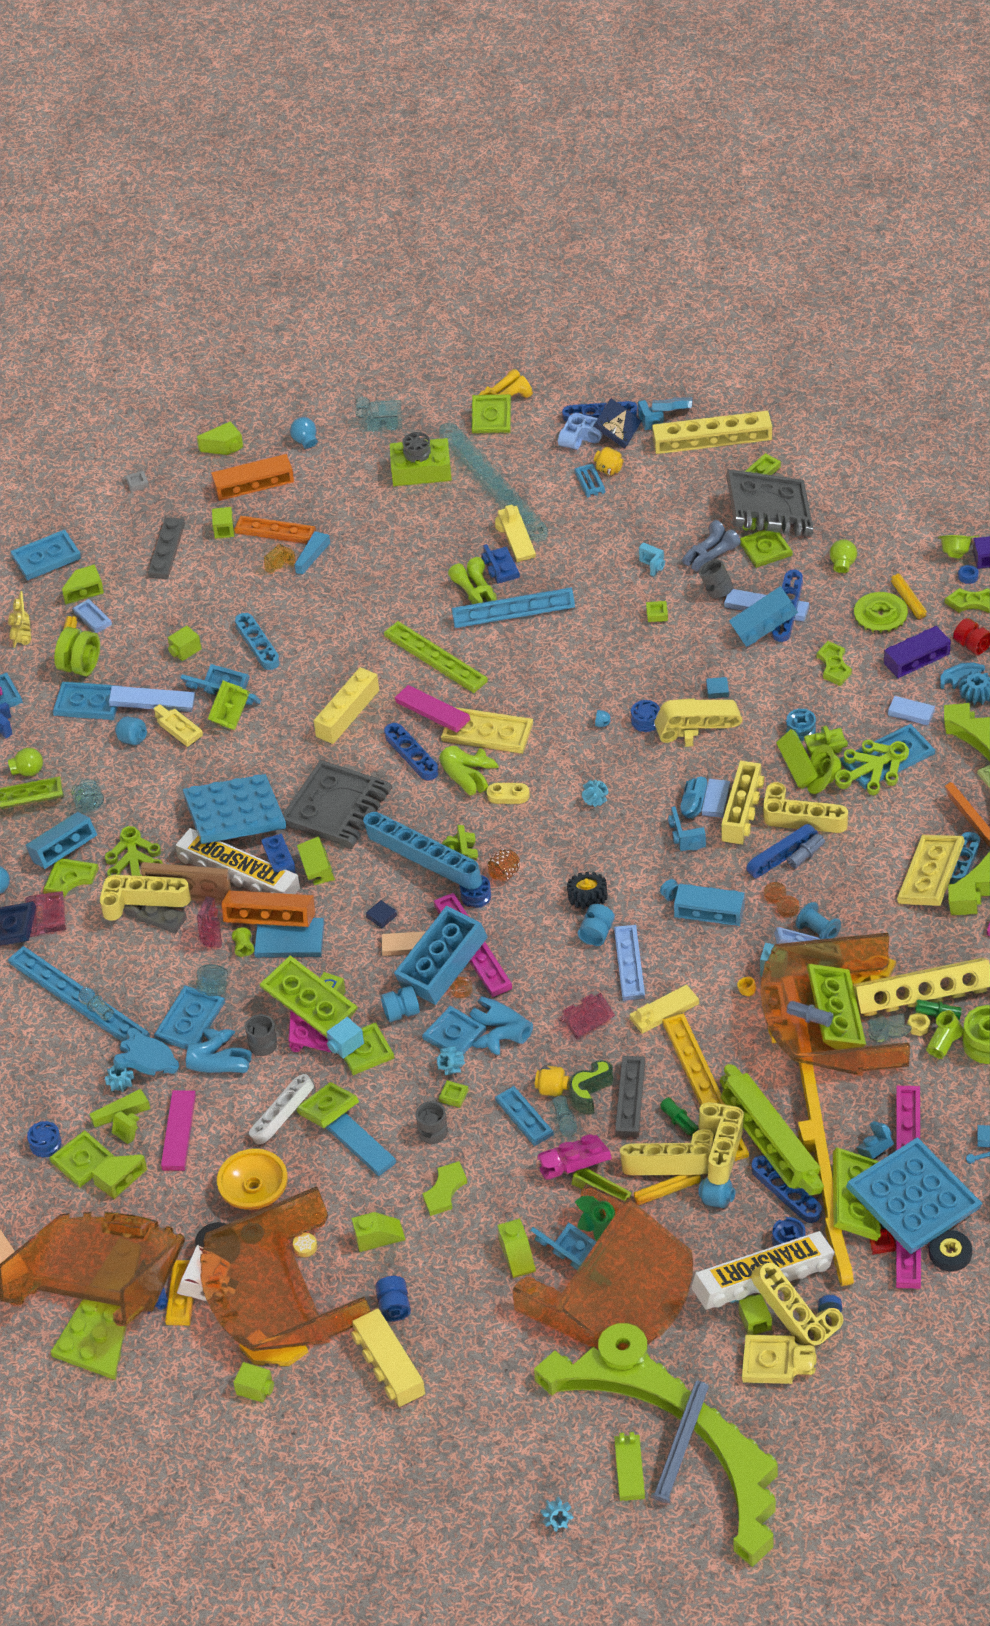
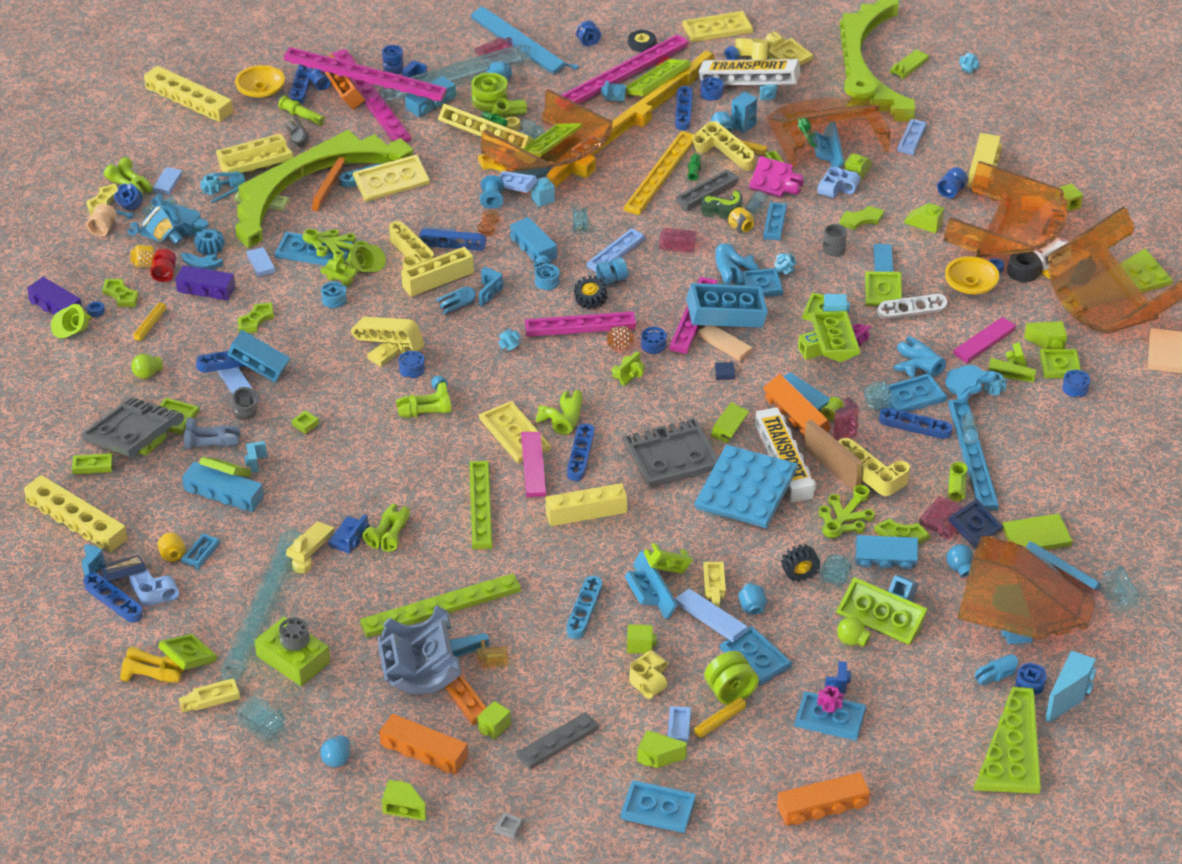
camera: 140 degrees left, 5 degrees down
light yellow hinge [8,591,31,648] -> none
dark grey wheel [245,1014,278,1056] -> none
blue bracket [261,833,296,874] -> none
dark azure beam [363,812,483,889] -> none
dark azure wheel [380,985,420,1023] -> none
lime tile [439,1080,469,1108] -> none
dark azure tile [451,587,575,628] -> none
light yellow plate [487,783,530,804] -> none
light yellow hinge [629,984,699,1034] -> none
sand blue axle [651,1381,709,1504] -> none
dark azure tile [652,397,693,411] -> none
light yellow beam [699,1102,744,1185] -> none
light blue tile [702,779,730,818] -> none
dark azure tile [706,677,729,699] -> none
lime hinge [719,1064,824,1195] -> none
yellow hinge [737,977,756,997] -> none
lime tile [776,729,818,789] -> none
sand blue axle [786,1001,833,1027] -> none
dark azure plate [846,1137,982,1254] -> none
lime gear [854,592,908,633] -> none
none -> light yellow hinge [179,678,240,712]
none -> dark azure brick [182,462,264,512]
none -> lime tile [199,457,251,477]
none -> lime plate [360,573,521,638]
none -> sand blue piece [378,605,462,695]
none -> lime piece [396,382,452,418]
none -> dark pink plate [525,311,636,337]
none -> dark azure wheel [535,264,560,290]
none -> clear light blue wheel [573,207,587,232]
none -> light yellow piece [629,650,668,699]
none -> light yellow tile [682,11,753,42]
none -> dark azure brick [731,92,758,134]
none -> black wheel [781,544,821,582]
none -> light blue piece [818,167,861,198]
none -> blue beam [879,408,952,439]
none -> dark azure brick [888,575,919,602]
none -> light blue tile [897,119,927,155]
none -> lime piece [948,462,968,502]

